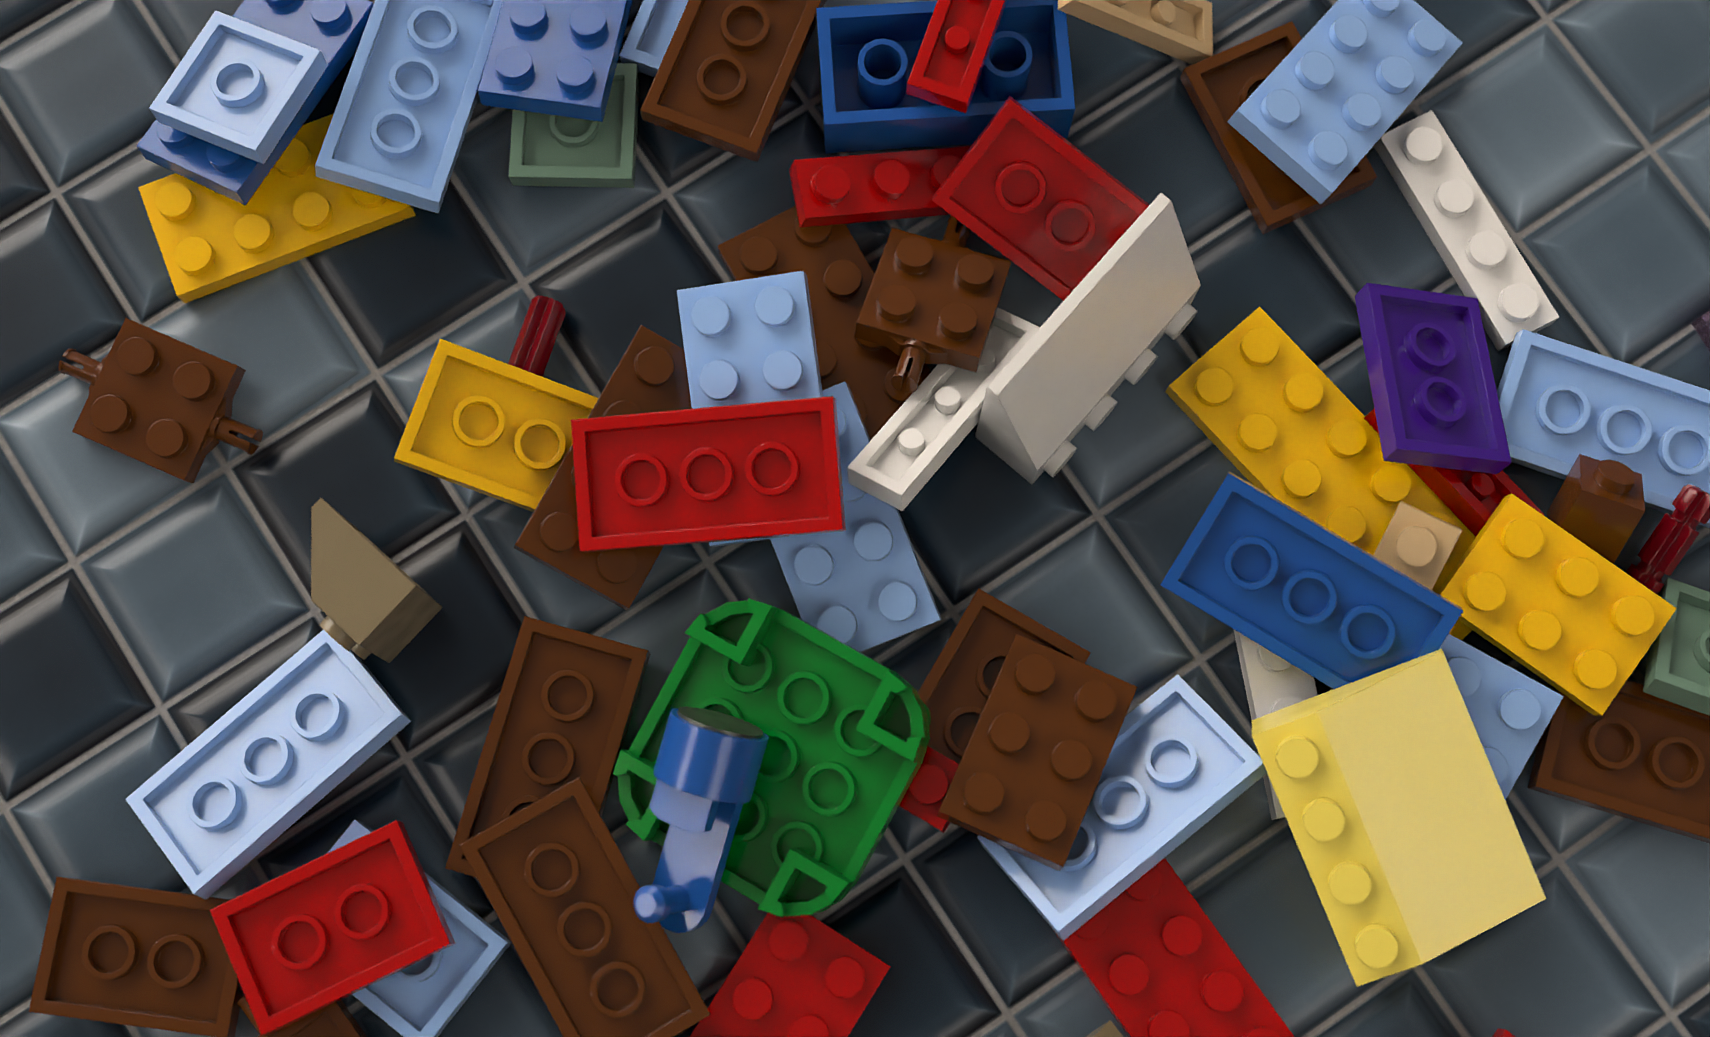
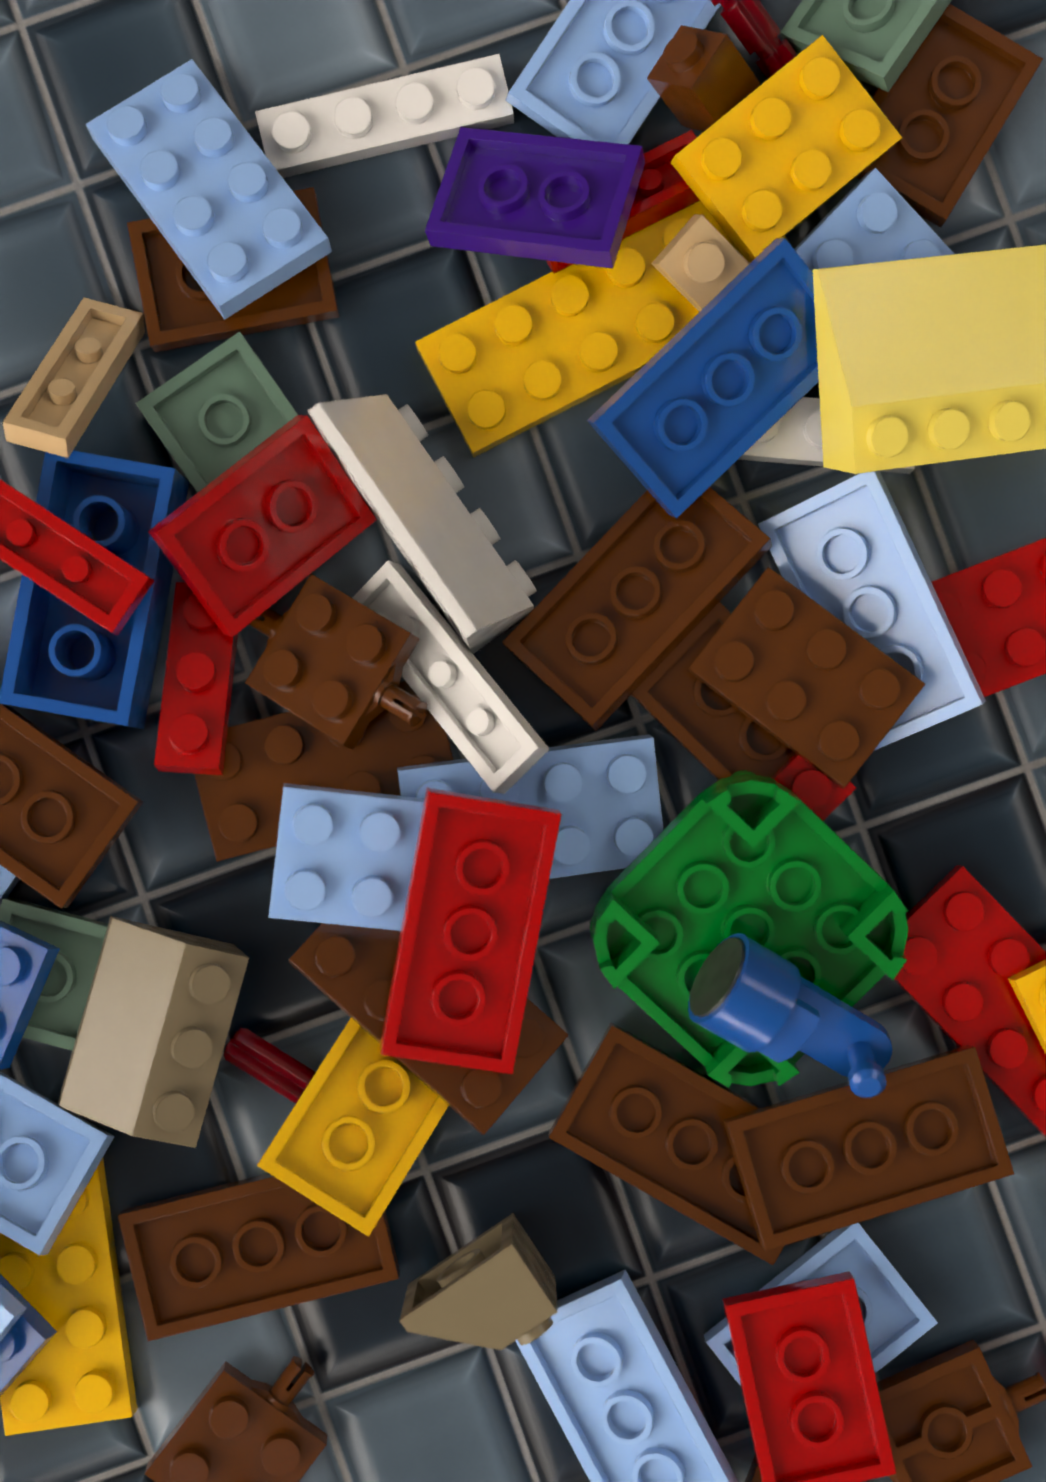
camera: 75 degrees left, 10 degrees up
none -> dark tan slope [58,916,249,1148]
none -> reddish brown plate [118,1173,400,1342]
none -> sand green plate [135,331,298,493]
none -> reddish brown plate [502,487,772,731]

